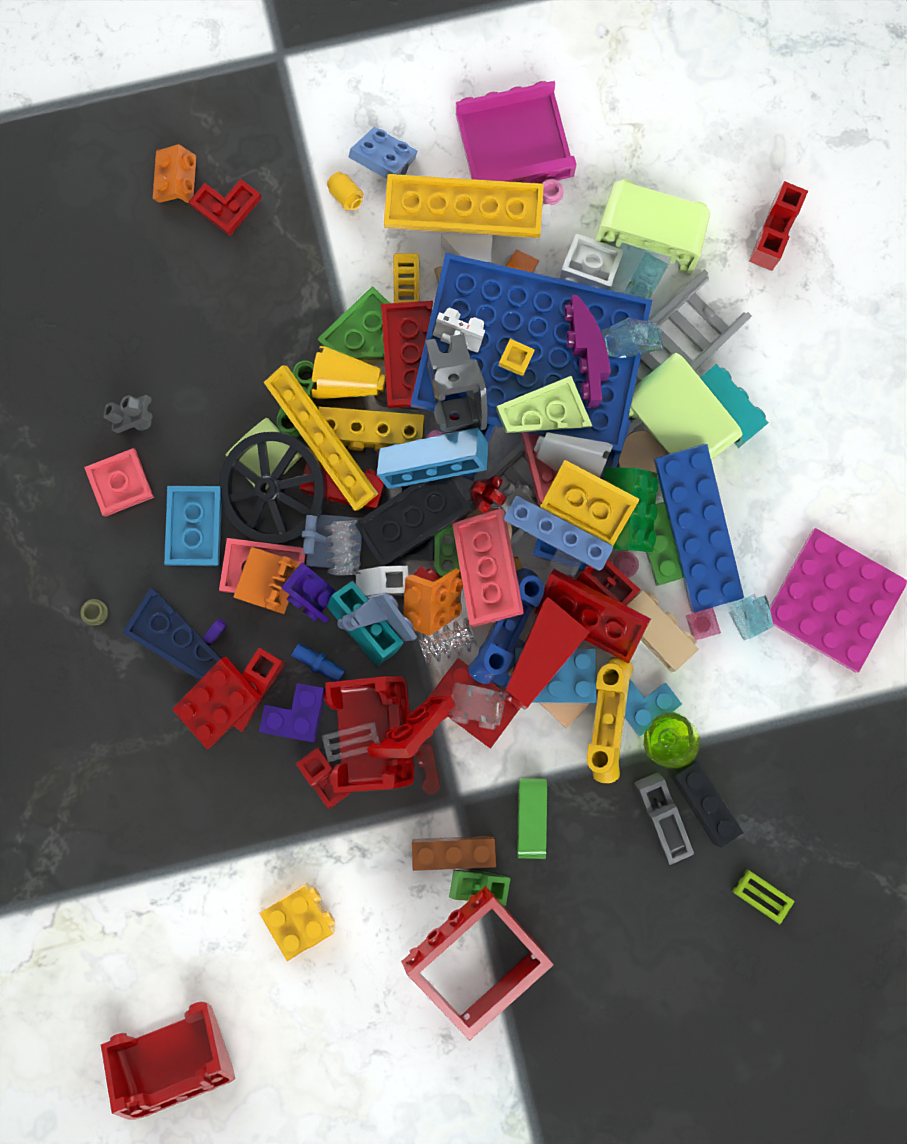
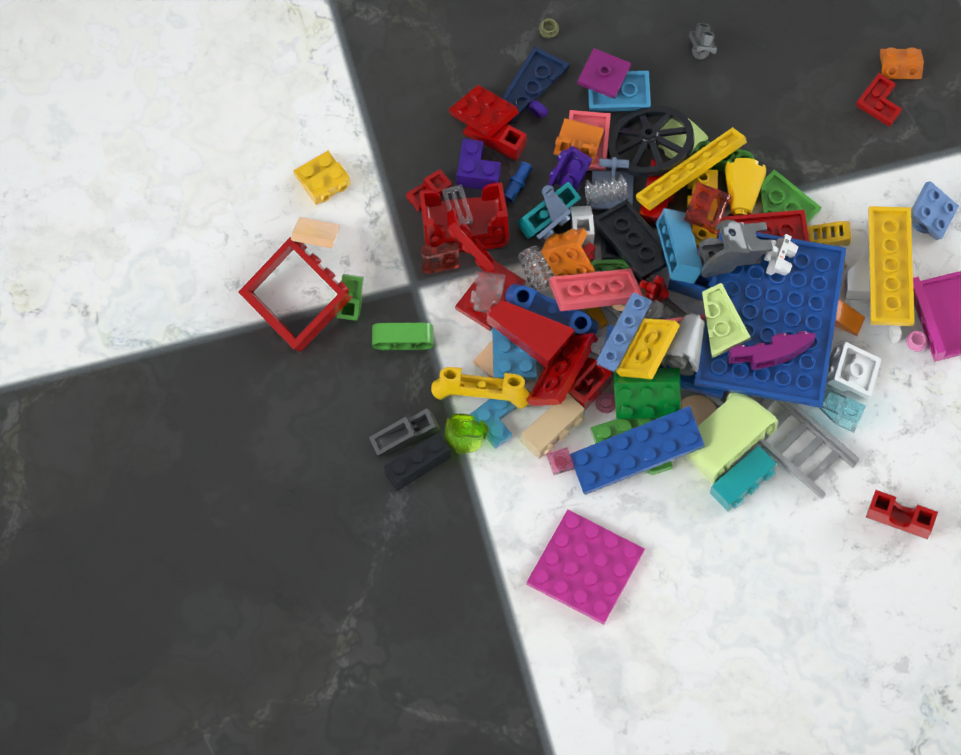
camera: 90 degrees right, 15 degrees down
coral plate [84,448,154,517] -> none
red windscreen [101,1002,235,1120] -> none
yellow brick [327,171,364,211] -> none
dark orange brick [412,836,496,871] -> none
yellow plate [498,339,535,377] -> none
yellowish green windscreen [595,179,711,275] -> none
clear light blue slope [602,318,664,358] -> none
clear light blue slope [728,594,774,640] -> none
lime tile [732,869,795,924] -> none
none -> light nougat tile [291,217,340,248]
none -> magenta plate [577,48,631,99]
none -> clear red plate [684,182,731,234]

